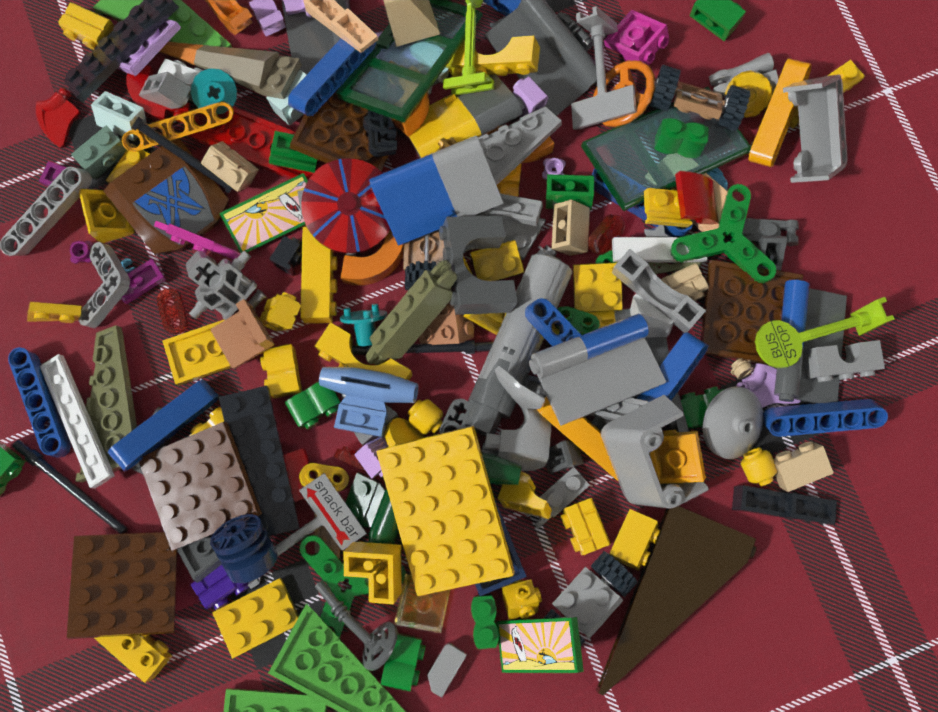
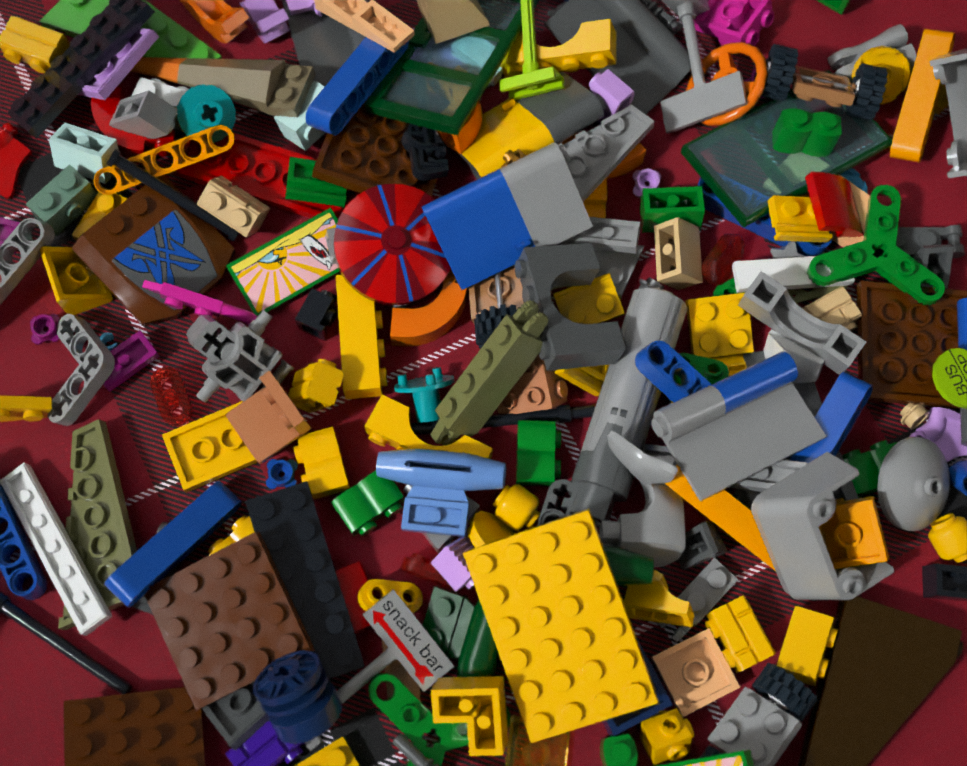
camera: 10 degrees left, 5 degrees down
none -> blue plate [266,459,298,489]
none -> green brick [516,420,561,486]
none -> light nougat plate [651,628,740,717]

